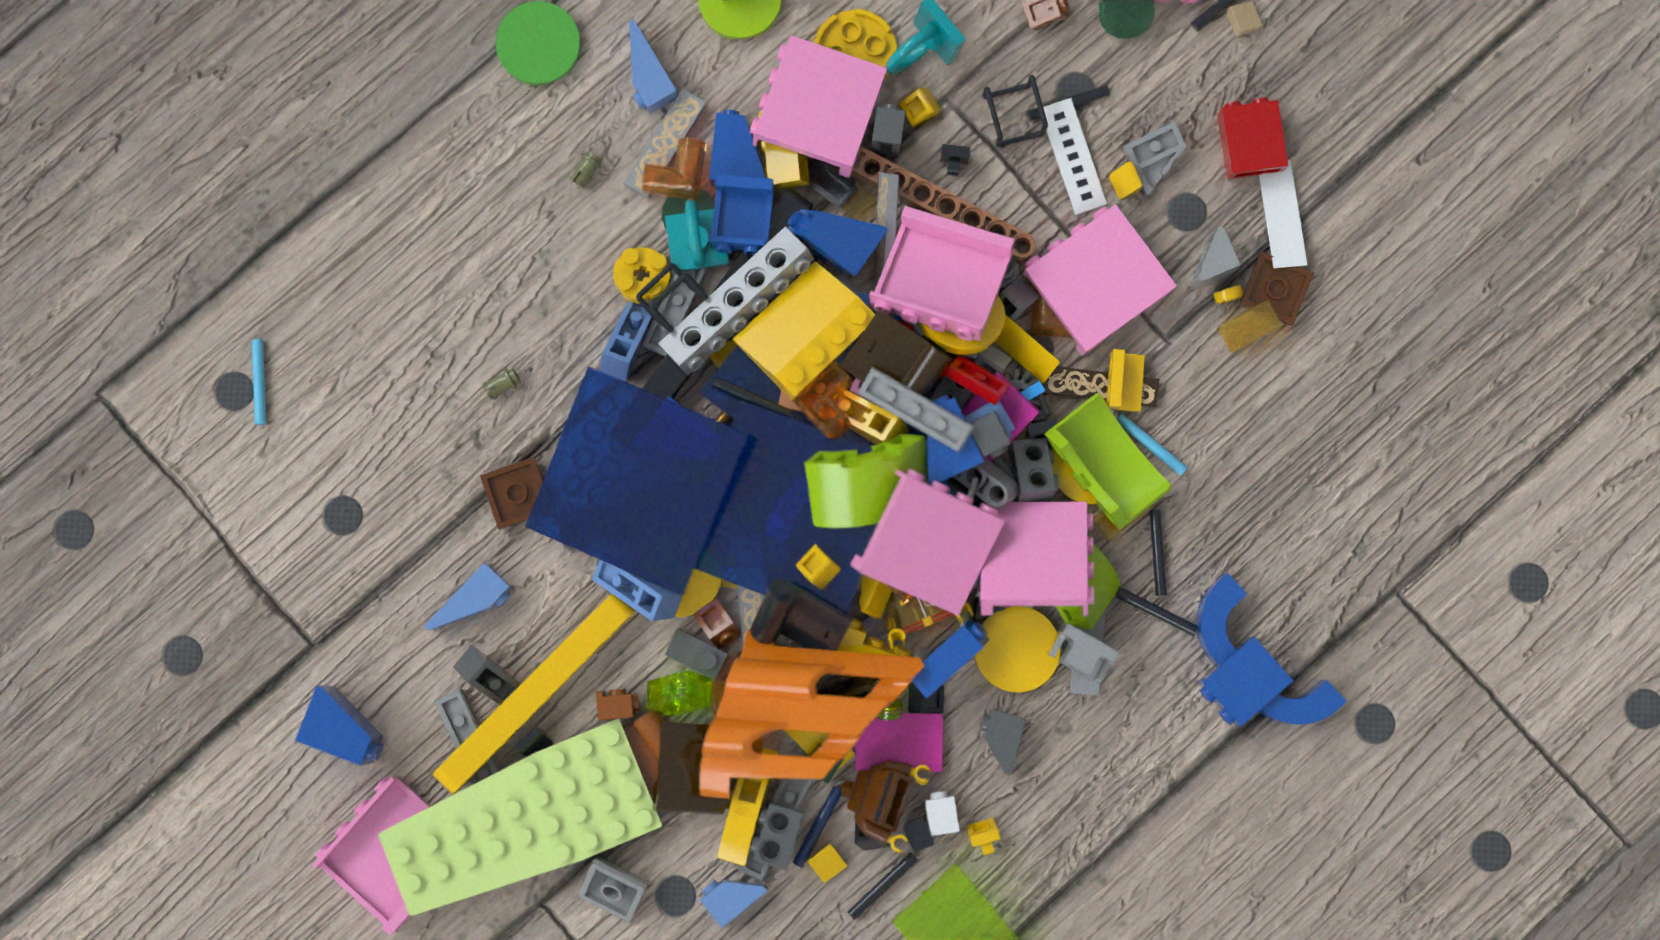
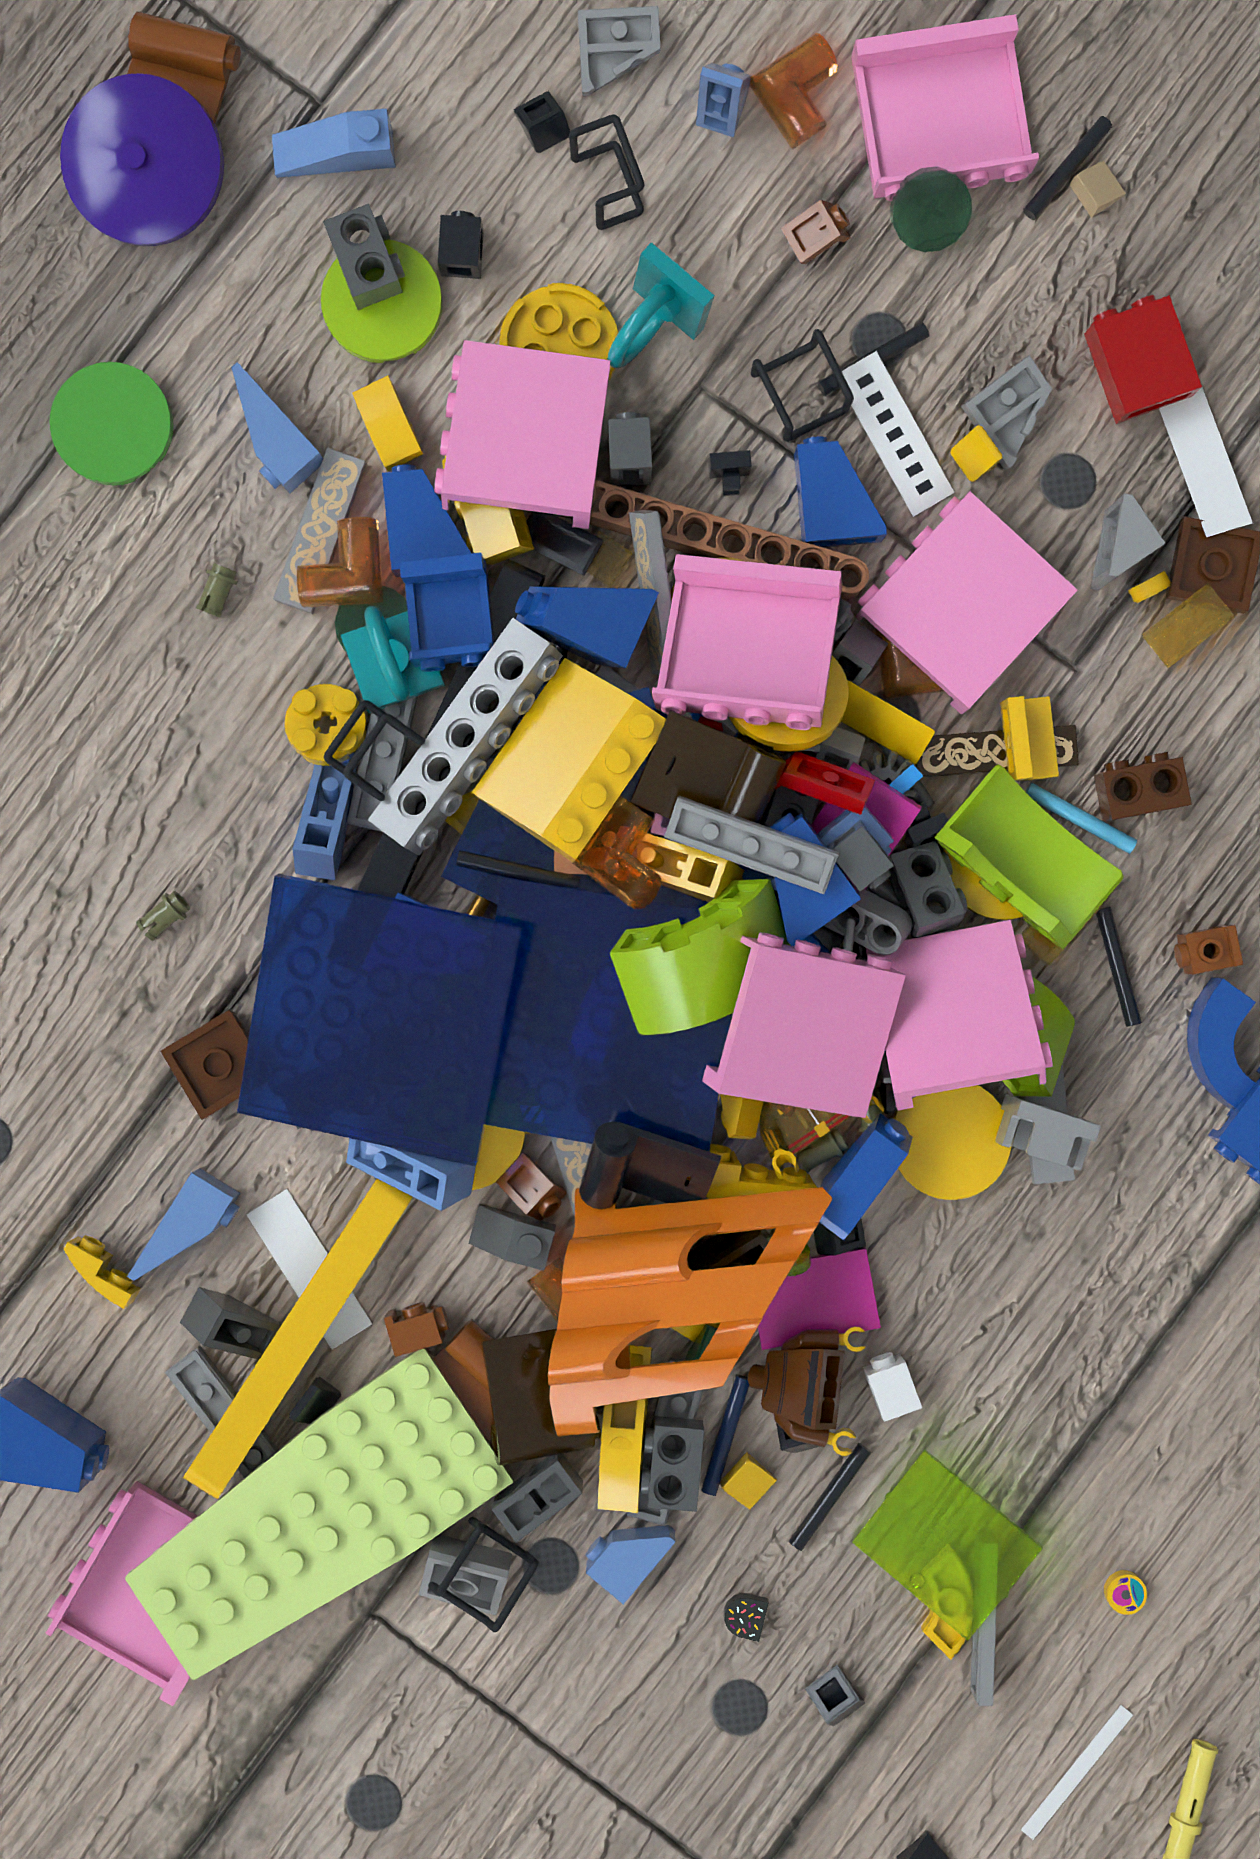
camera: 10 degrees left, 5 degrees up
clear neon green brick [646,670,712,717] -> none
yellow slope [795,544,841,589] -> none
yellow slope [898,87,941,127] -> none
black slope [903,818,934,853] -> none
yellow tile [965,817,1000,855] -> none
dark grey slope [980,709,1026,775] -> none
black bar [1116,587,1198,636] -> none
none -> yellow slope [64,1235,141,1309]
none -> white sticker [246,1189,372,1350]
none -> yellow slope [352,375,423,471]
none -> black piece [428,1517,539,1632]
none -> dark grey brick [492,1454,583,1543]
none -> blue slope [794,436,887,548]
none -> olive pin [796,1128,849,1173]
none -> reddish brown brick [1094,752,1192,822]
none -> dark orange brick [1174,925,1243,975]

